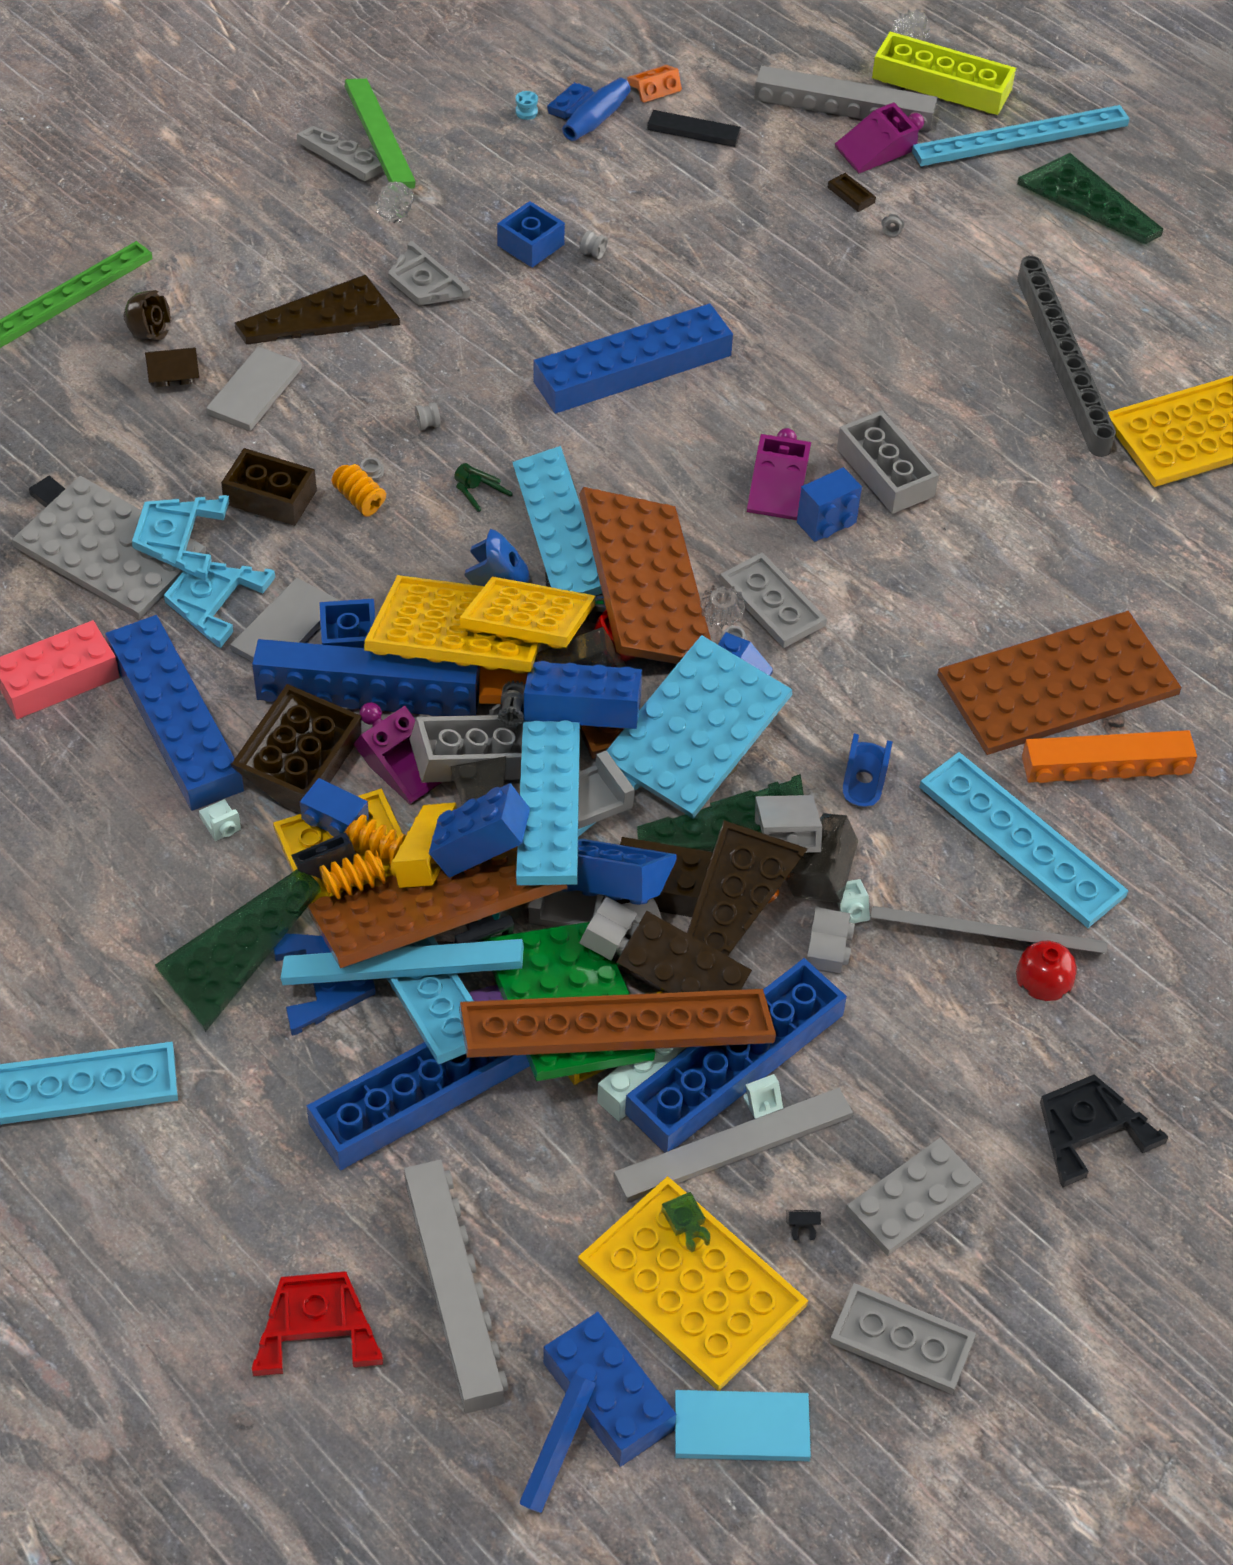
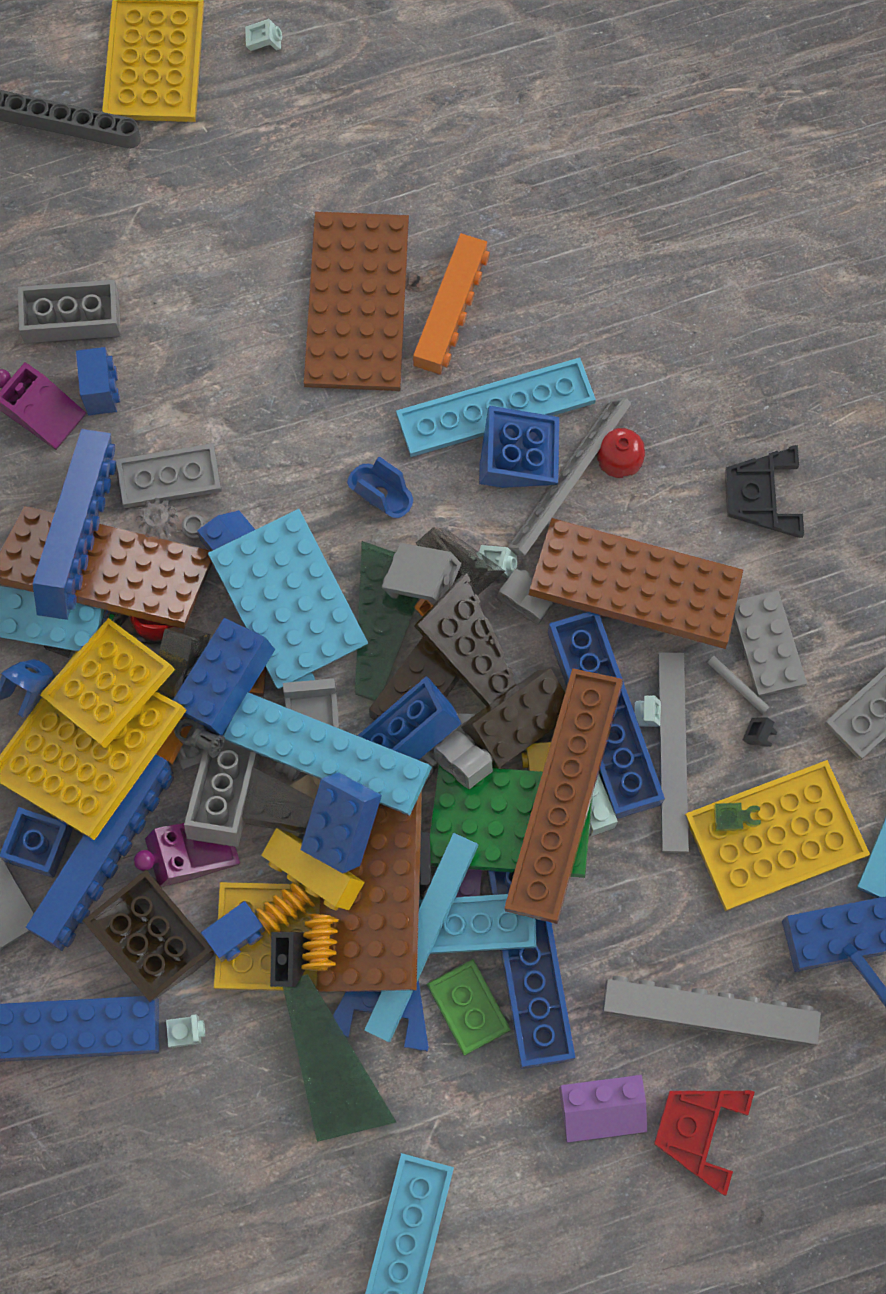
camera: 65 degrees left, 20 degrees up
none -> brick [33,429,116,620]
none -> bright green tile [427,959,511,1056]
none -> blue slope [479,406,559,488]
none -> dark orange plate [528,518,743,649]
none -> medium lavender slope [559,1075,647,1143]
none -> light grey bar [707,656,770,714]

